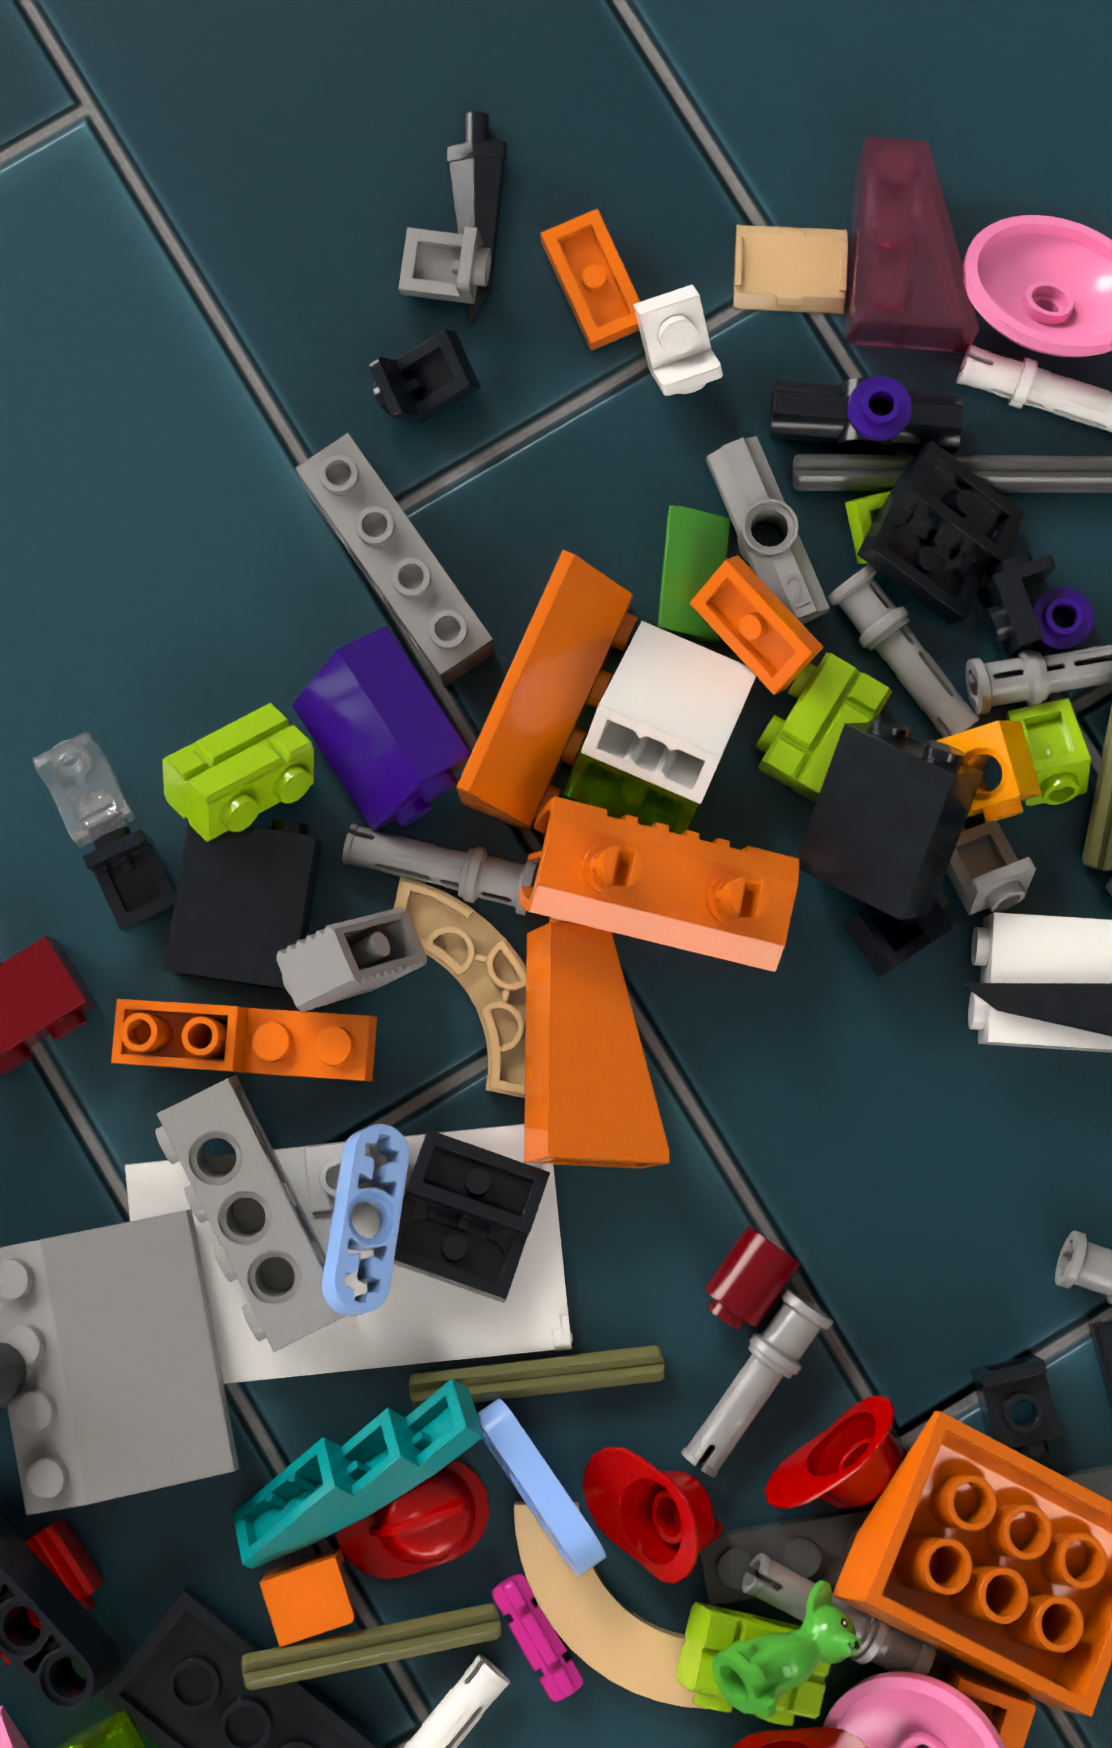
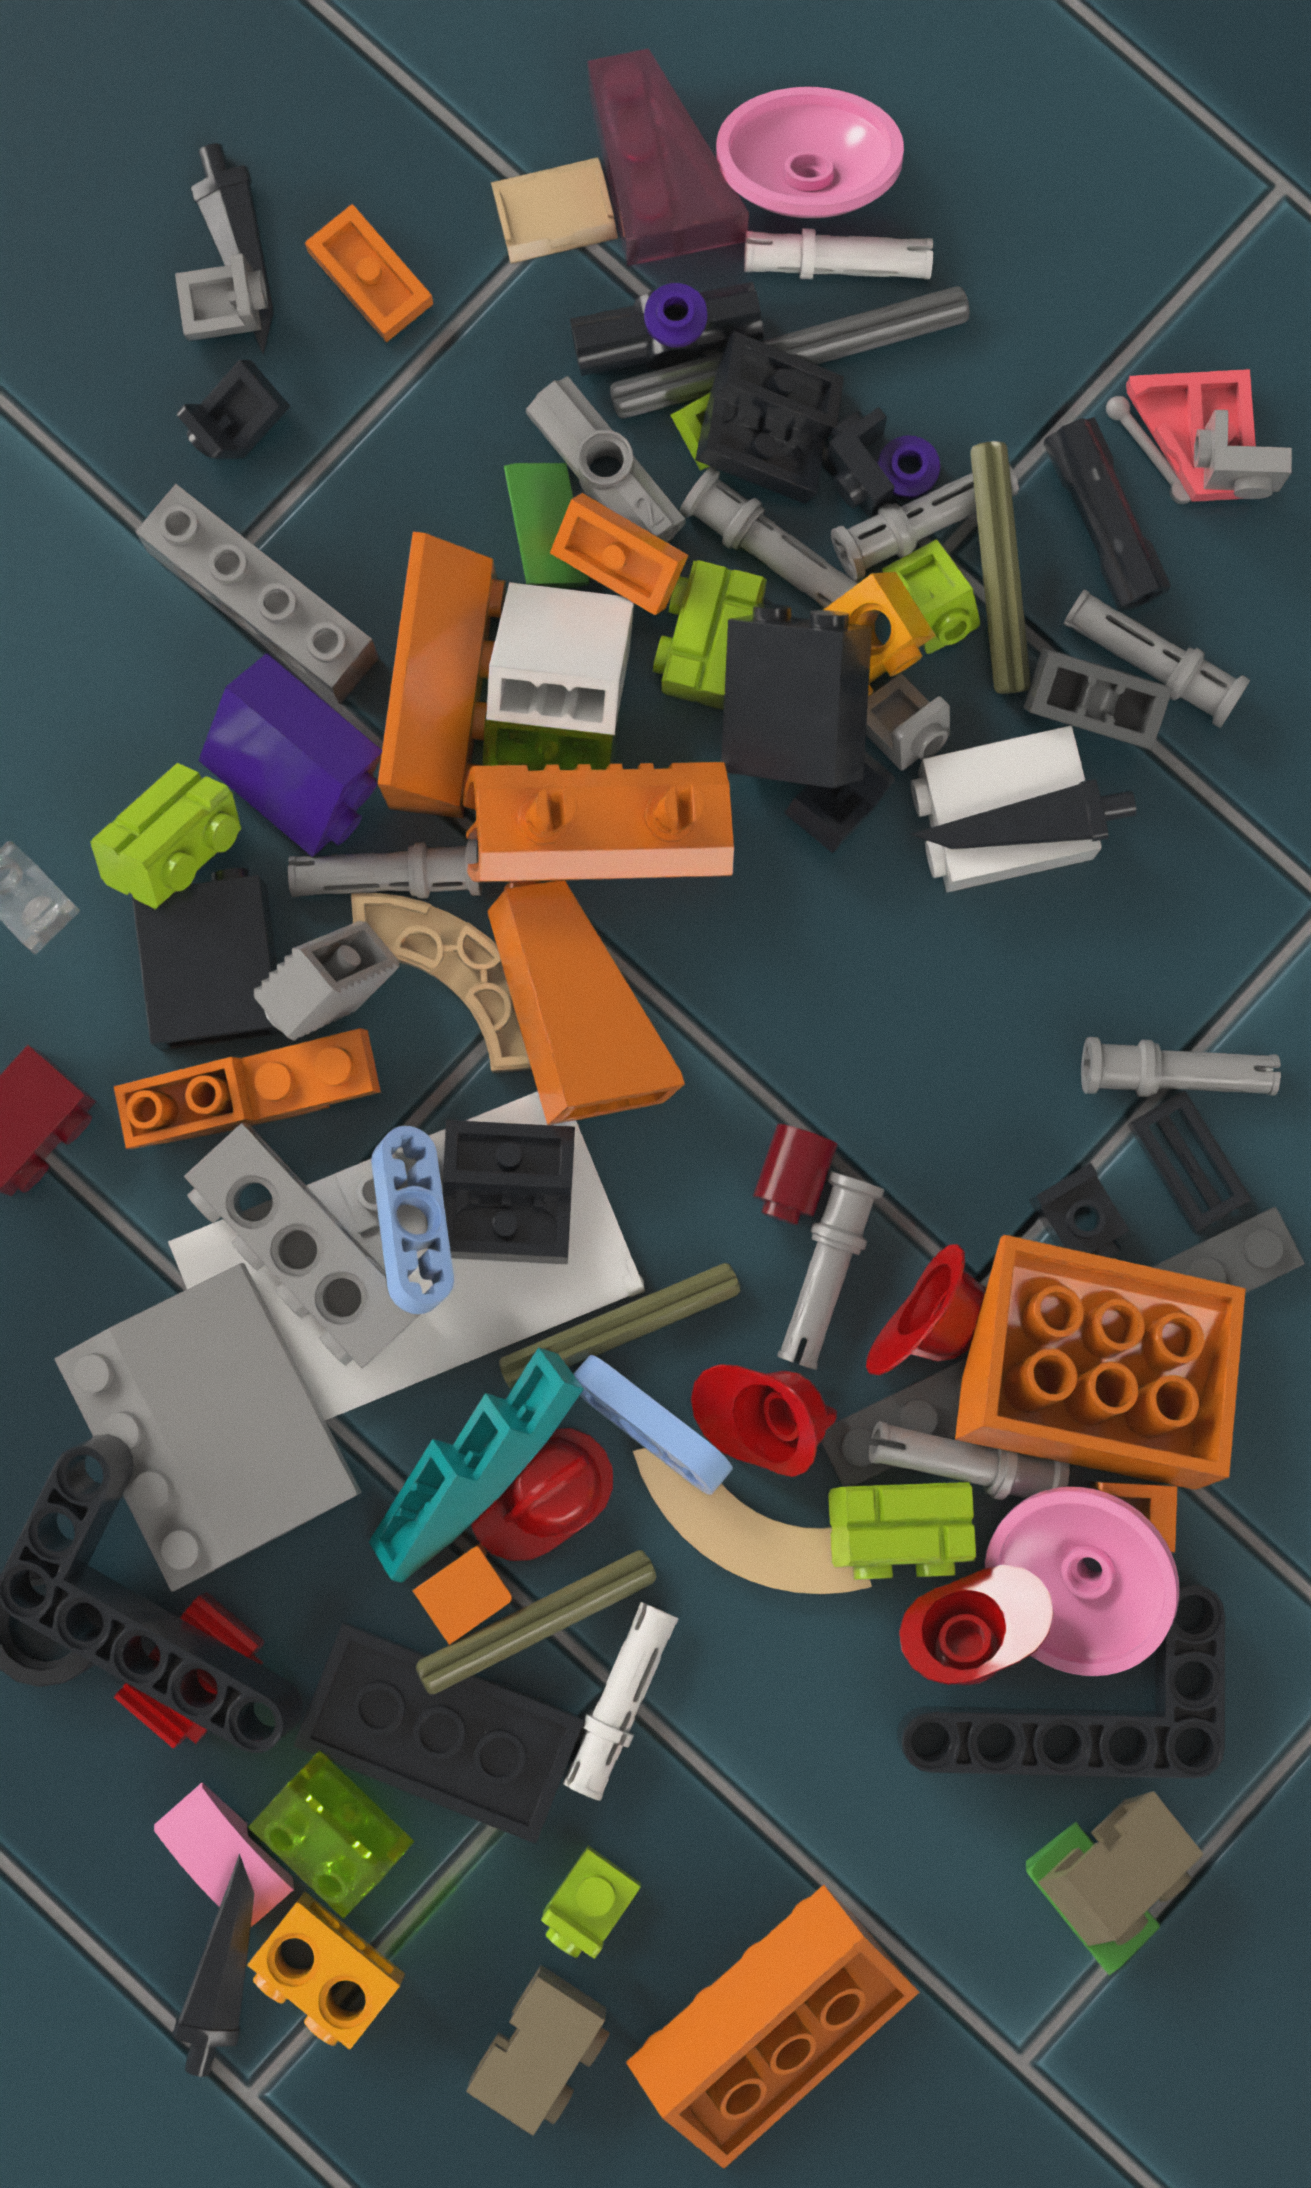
camera: 15 degrees left, 0 degrees up
black bracket [83,827,176,932] -> none
dark pink axle [491,1573,583,1702] -> none
white bracket [633,284,723,396] -> none
bright green animal [712,1580,862,1719] -> none

